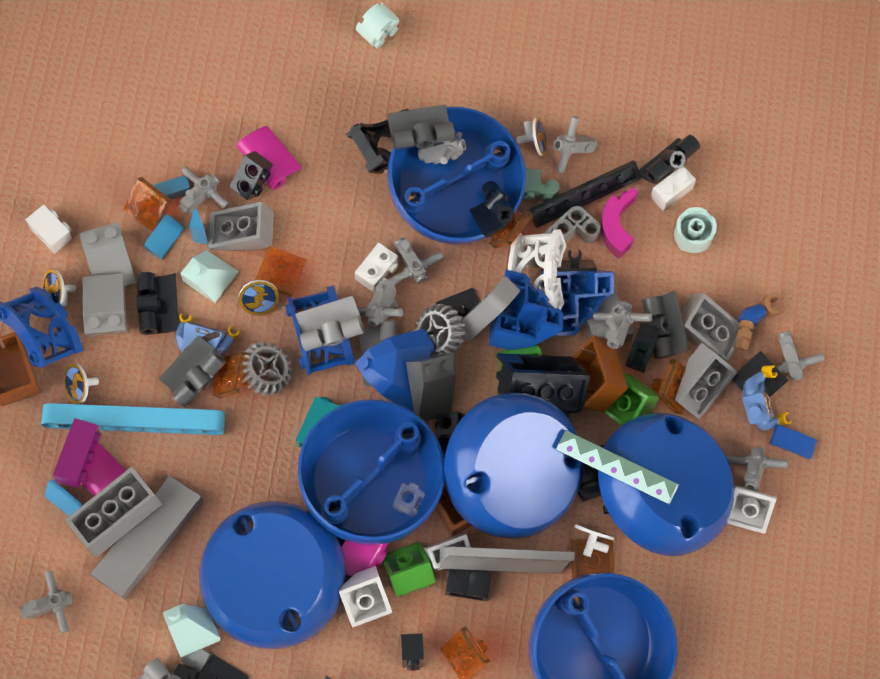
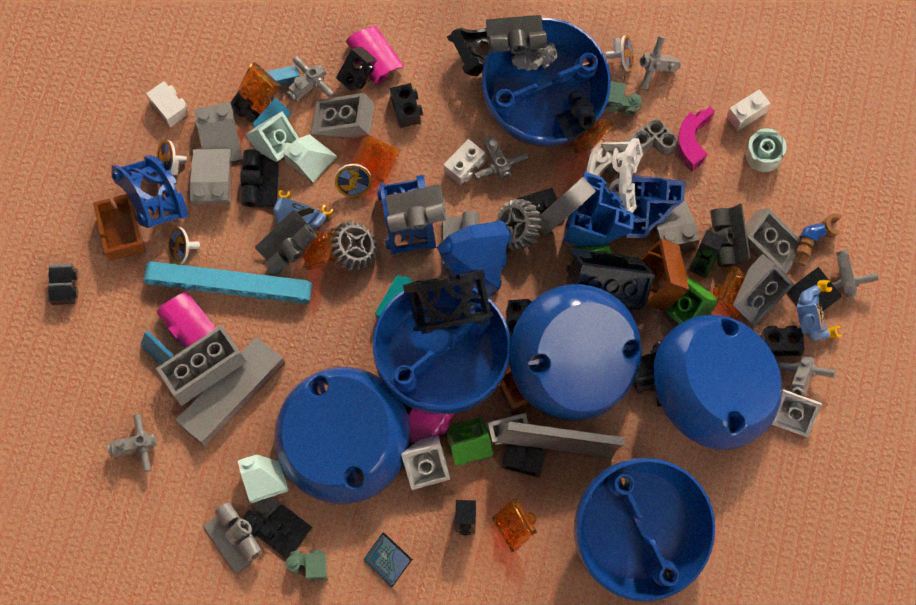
camera: 10 degrees right, 0 degrees up
magenta brick [53,418,102,488] -> none
dark azure slope [189,209,208,244] -> none
light grey piece [357,280,404,327] -> none
clear brick [392,482,425,518] -> none
dark grey slope [406,354,456,421] -> none
black tile [529,160,641,228] -> none
tile [556,430,679,504] -> none
black piece [557,249,597,272] -> none
dark orange tile [571,539,614,579] -> none
white shield [575,524,615,557] -> none
light grey piece [593,302,652,349] -> none
black panel [638,134,700,184] -> none
blue slope [769,425,817,459] -> none
none -> black plate [231,91,260,123]
none -> light aqua slope [246,112,299,162]
none -> black brick [390,83,423,128]
none -> black fence [403,269,493,334]
none -> black brick [761,326,805,356]

